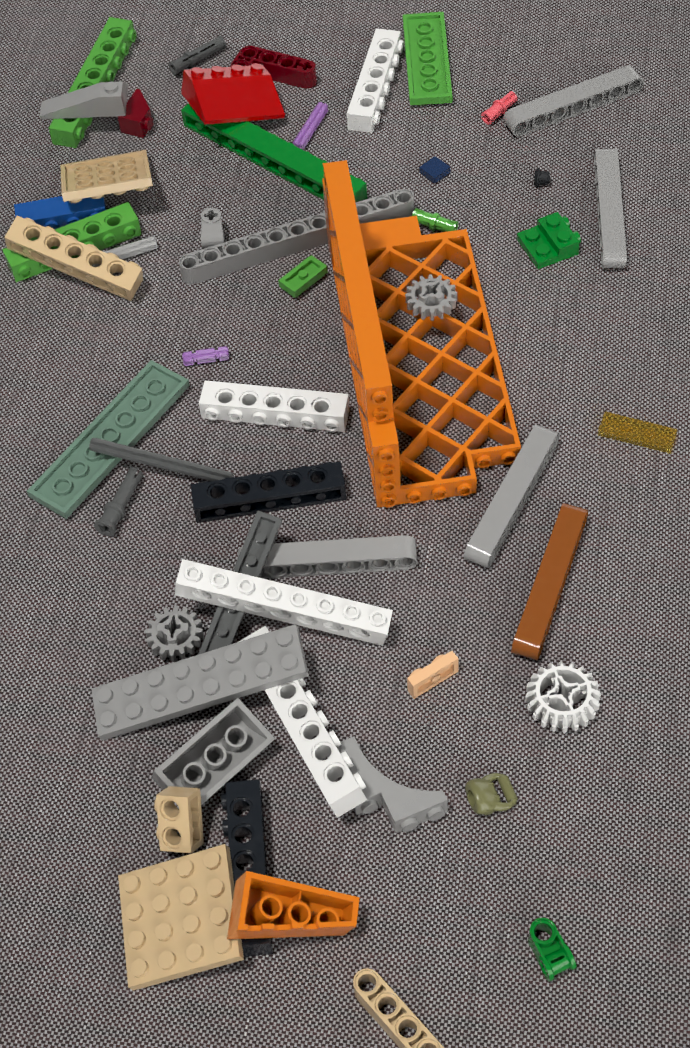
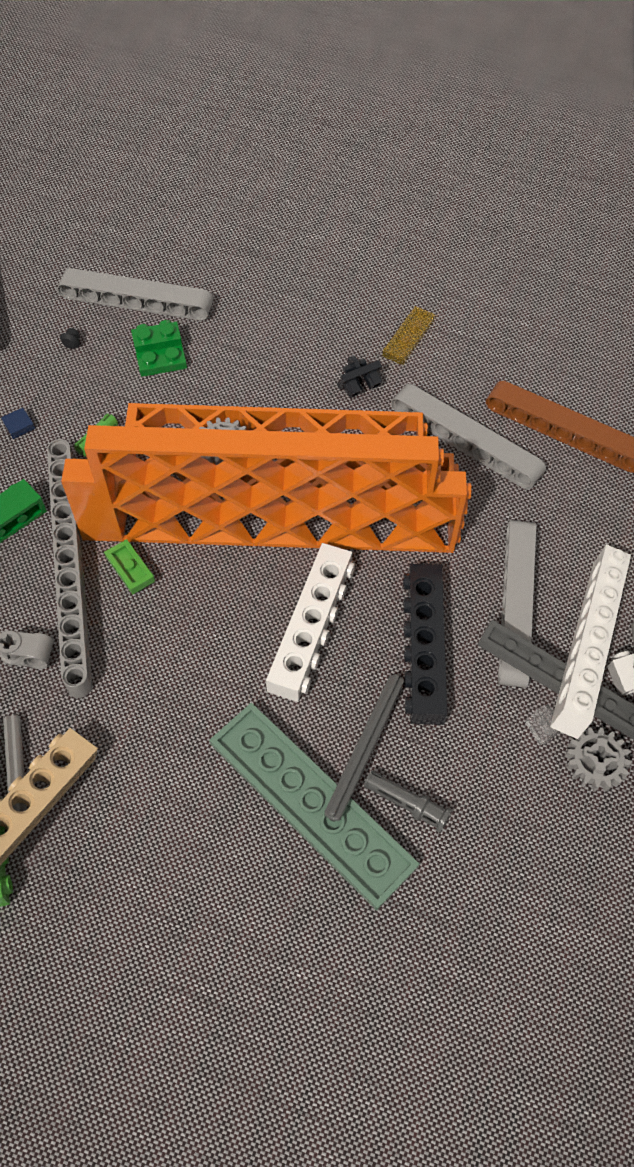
camera: 85 degrees left, 5 degrees up
medium lavender axle [182,346,229,366] -> none
none -> black hips [337,355,383,398]

